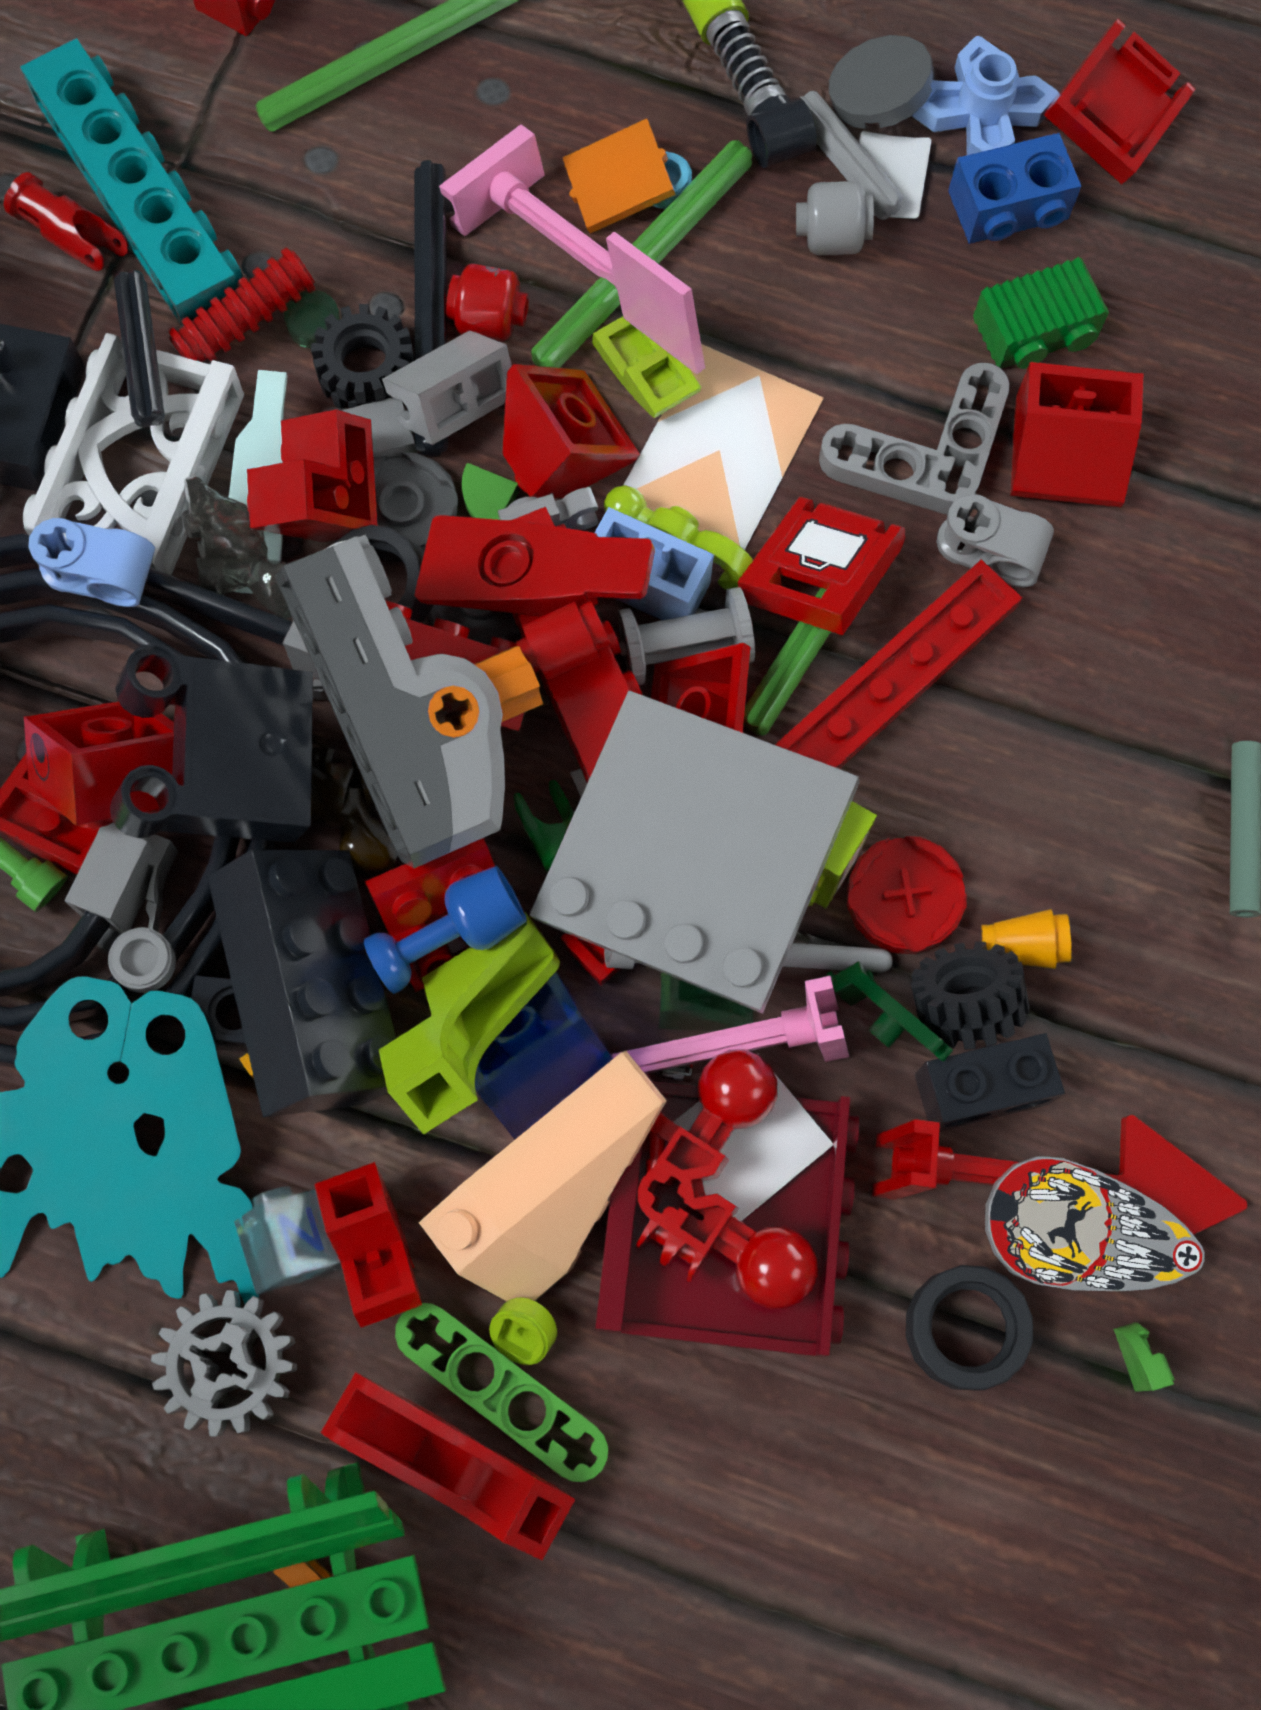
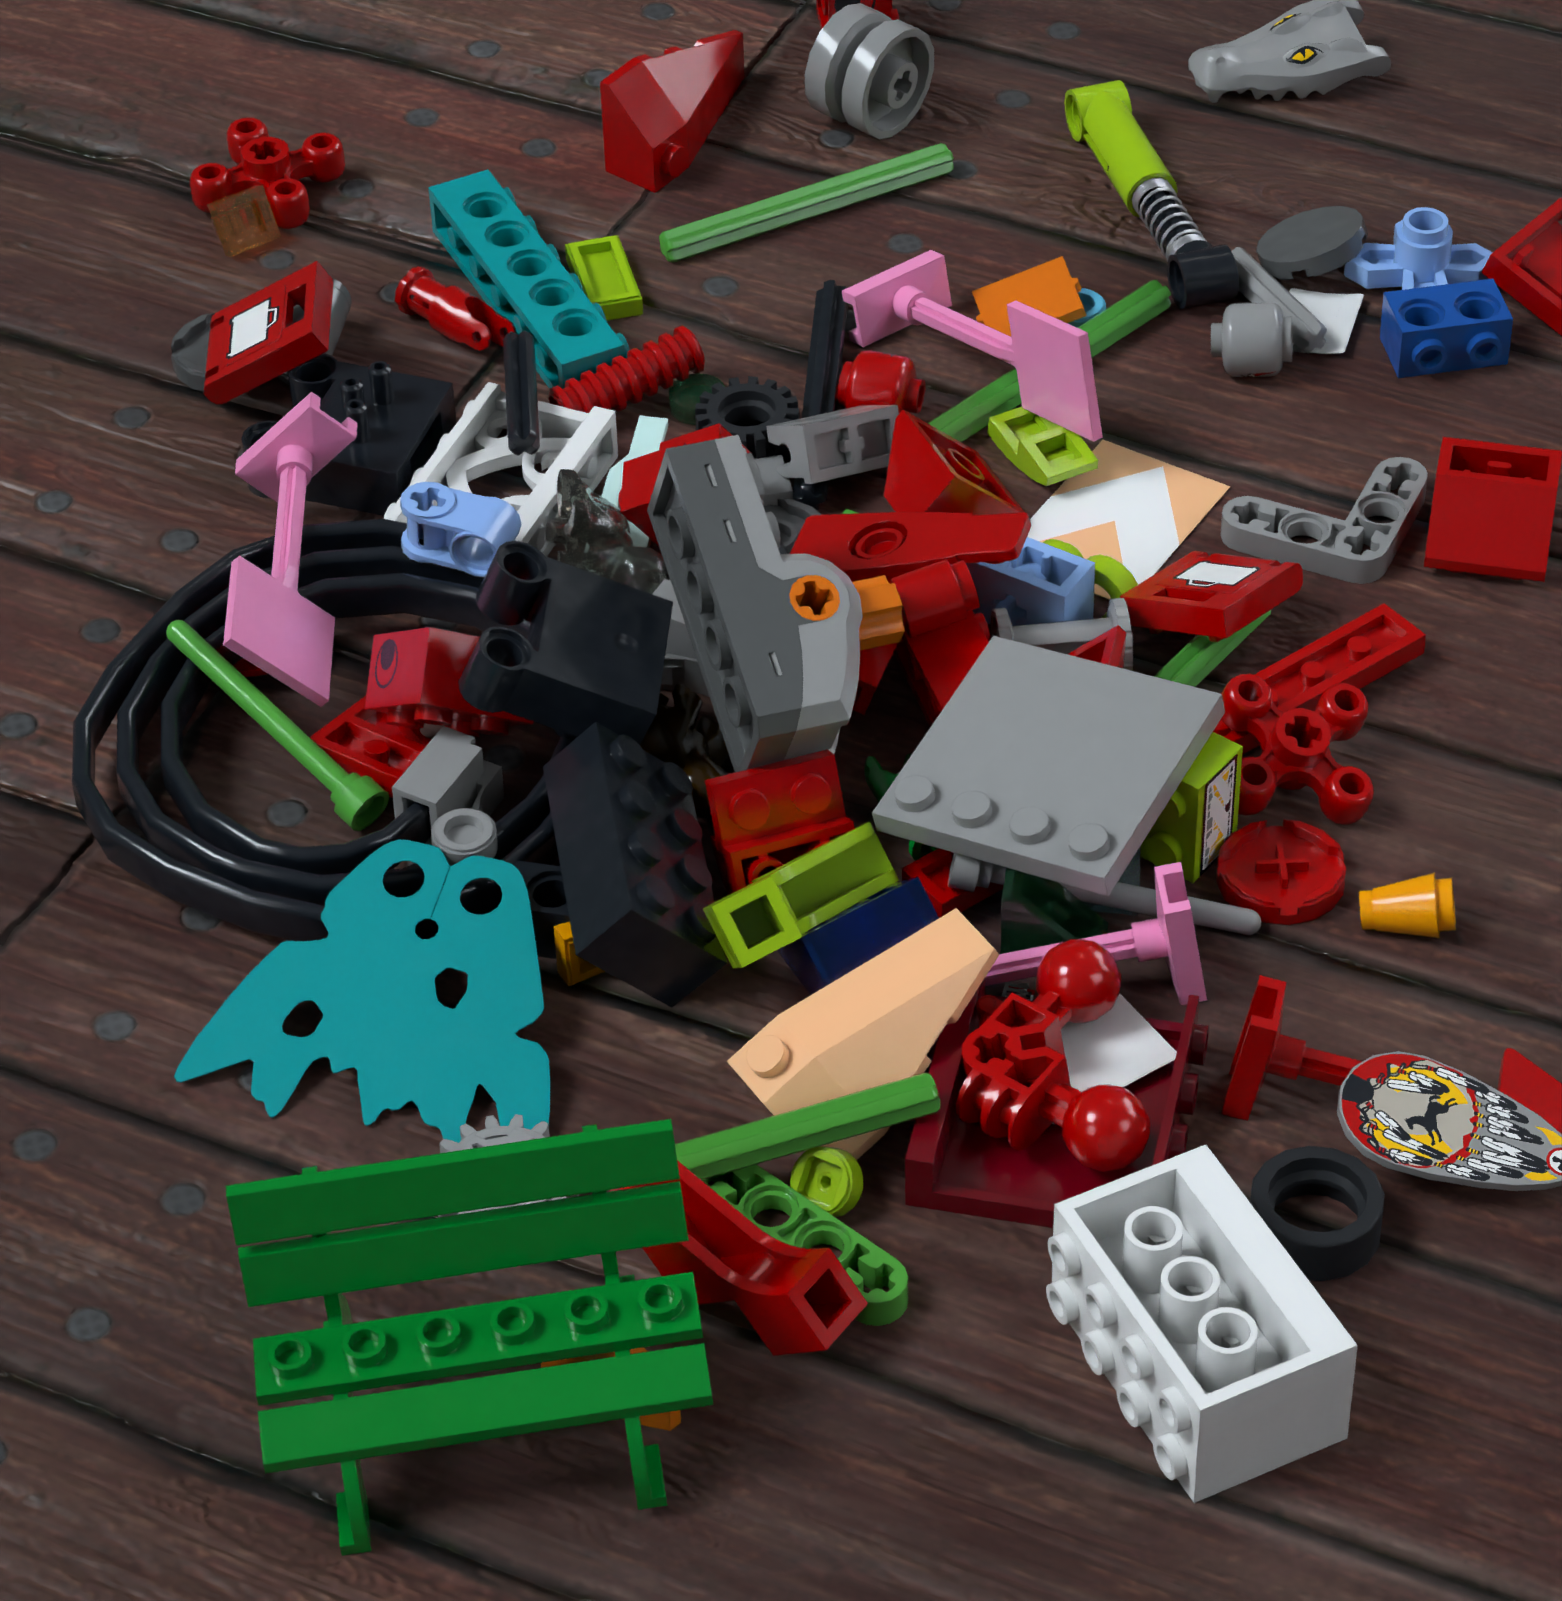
camera: 10 degrees right, 30 degrees down
clear light blue brick [234,1186,340,1295] -> none
red brick [314,1162,423,1328] -> none
blue piece [364,866,527,994] -> none
dark green piece [827,961,954,1062] -> none
black tyre [911,941,1029,1049] -> none
black brick [914,1033,1065,1131] -> none
light grey piece [936,494,1054,588] -> none
green brick [973,257,1109,369] -> none
bright green tile [1114,1322,1175,1392] -> none
none -> lime tile [565,235,643,320]
none -> bright green axle [675,1073,940,1180]
none -> white brick [1046,1145,1358,1503]
none -> red gear [1221,674,1374,825]

